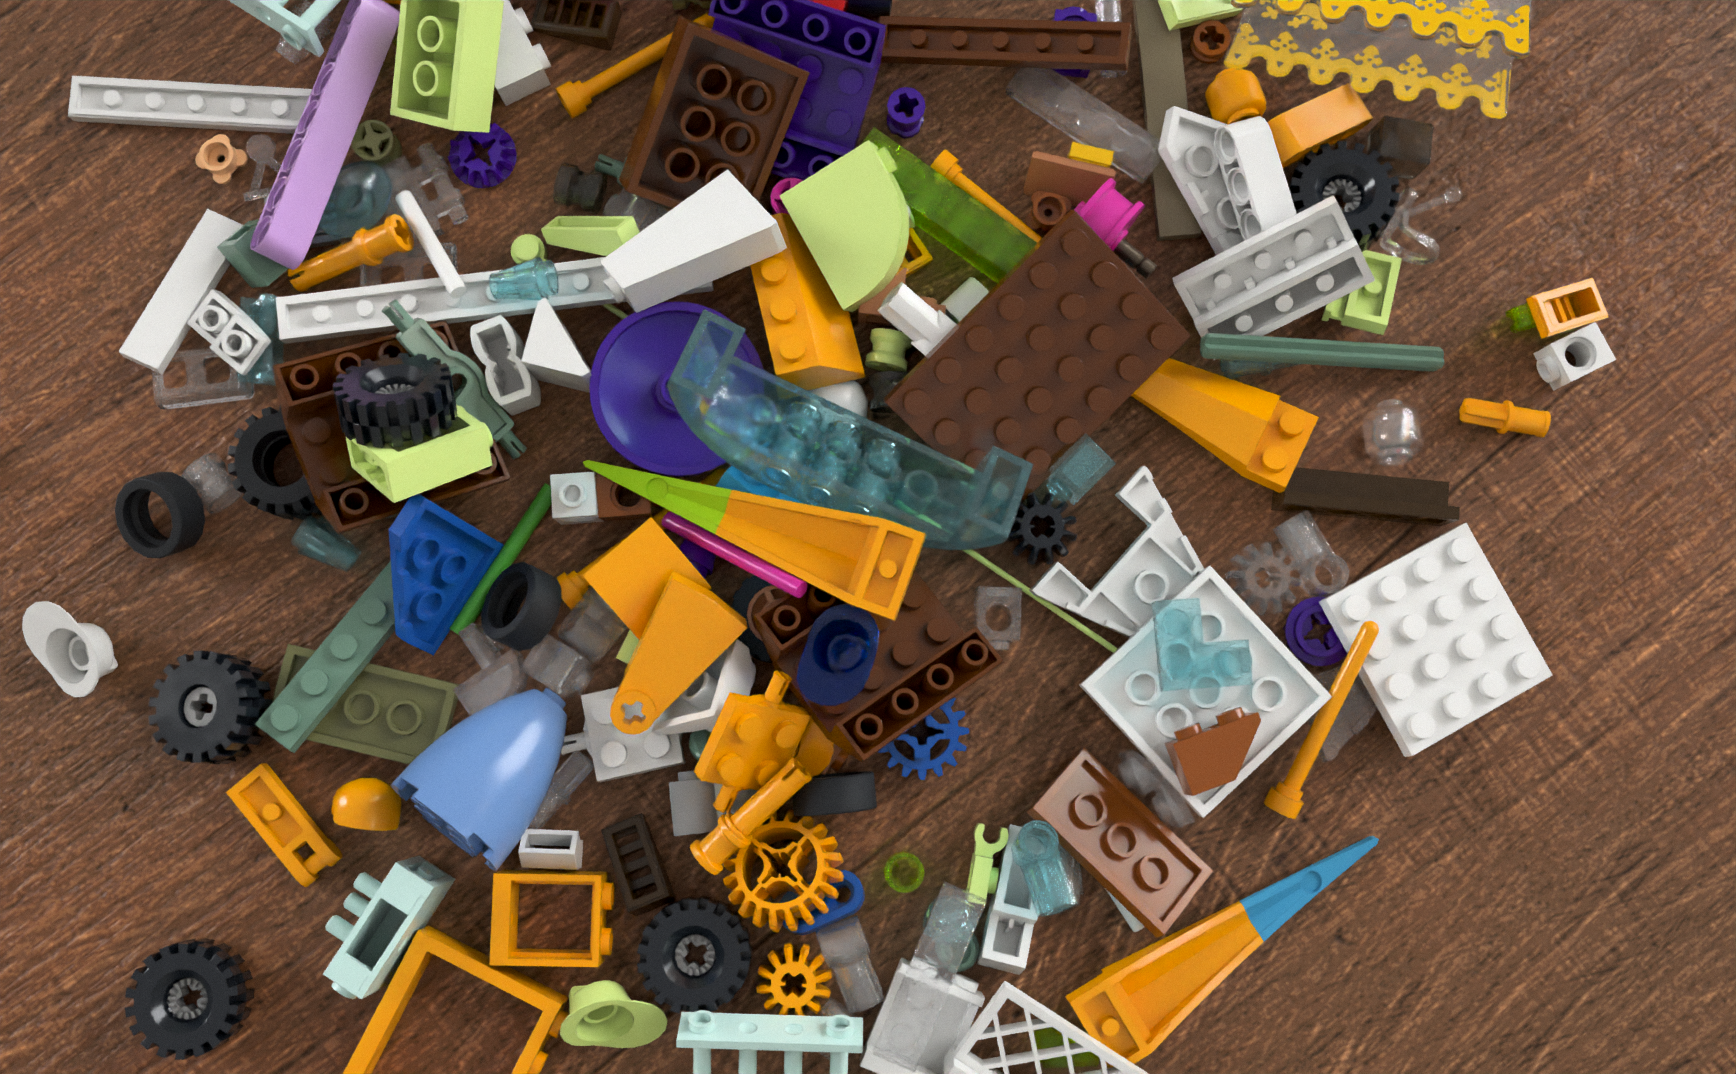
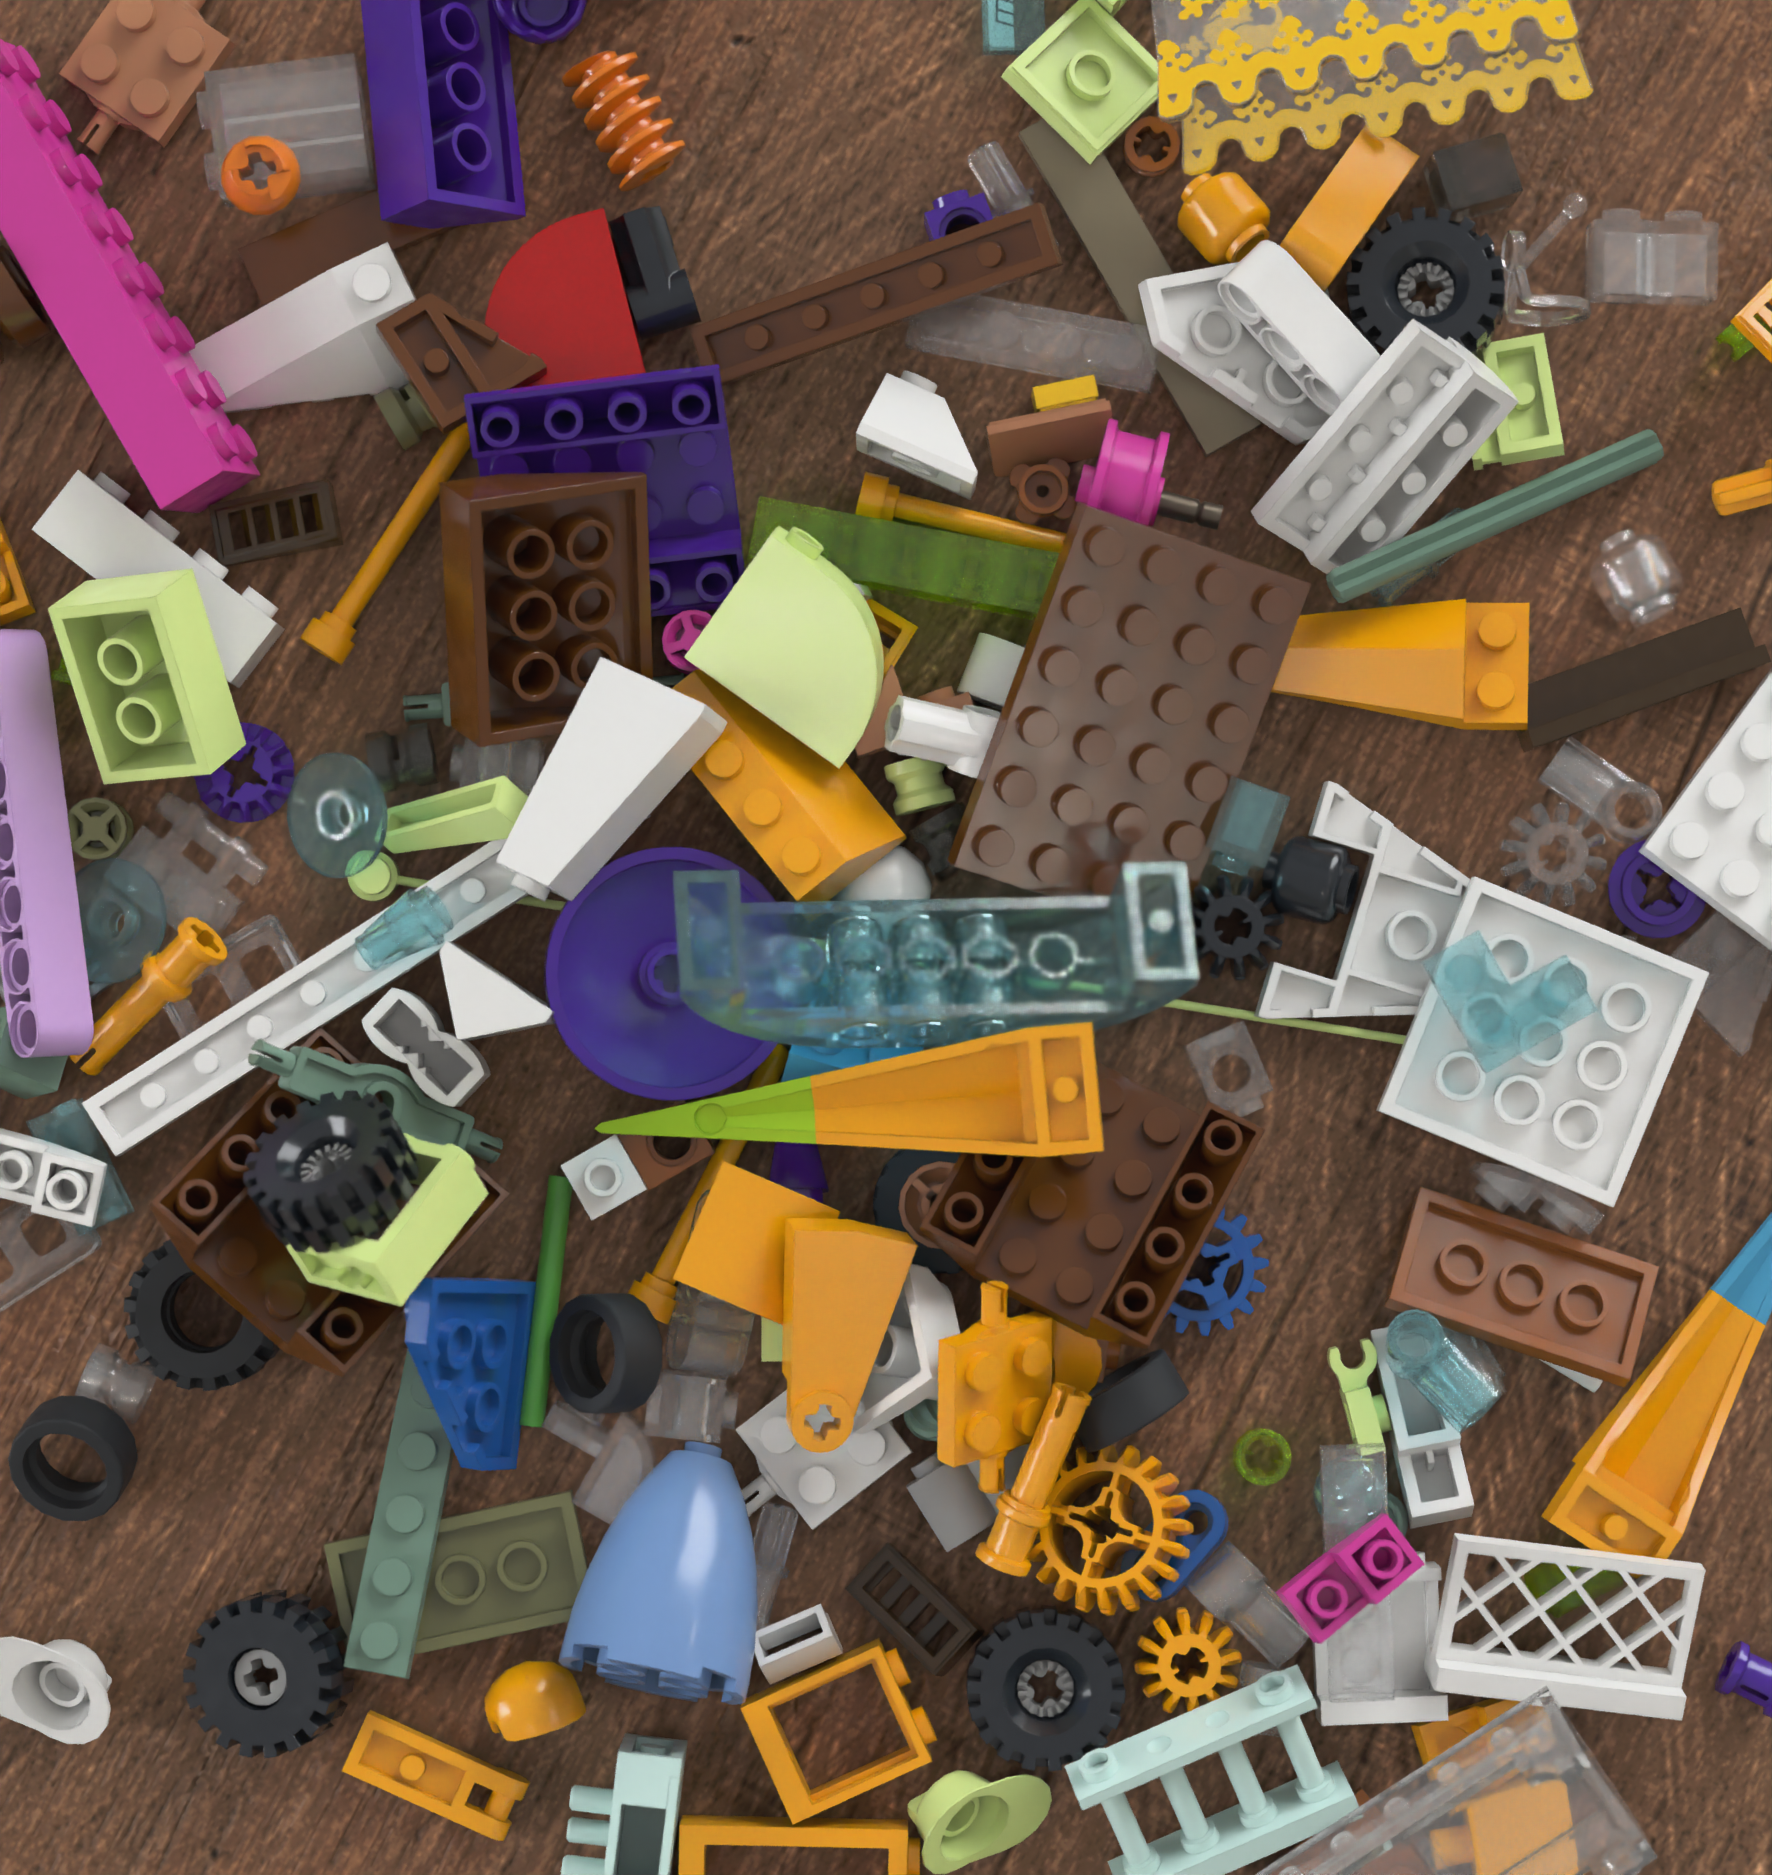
camera: 20 degrees left, 5 degrees up
clear light blue cone [291,515,361,573] -> none
white bar [395,190,467,298] -> none
dark pink bar [662,512,808,598] -> none
clear blue piece [797,604,879,706] -> none
dark purple bush [886,87,925,139] -> none
dark orange slope [1165,707,1261,796] -> none
light orange piece [1263,621,1379,819] -> none
none -> clear light blue dish [287,752,388,878]
none -> white slope [856,371,978,500]
none -> black head [1262,836,1359,925]
none -> dark pink slope [1275,1513,1425,1644]
none -> clear brick [1584,208,1719,306]

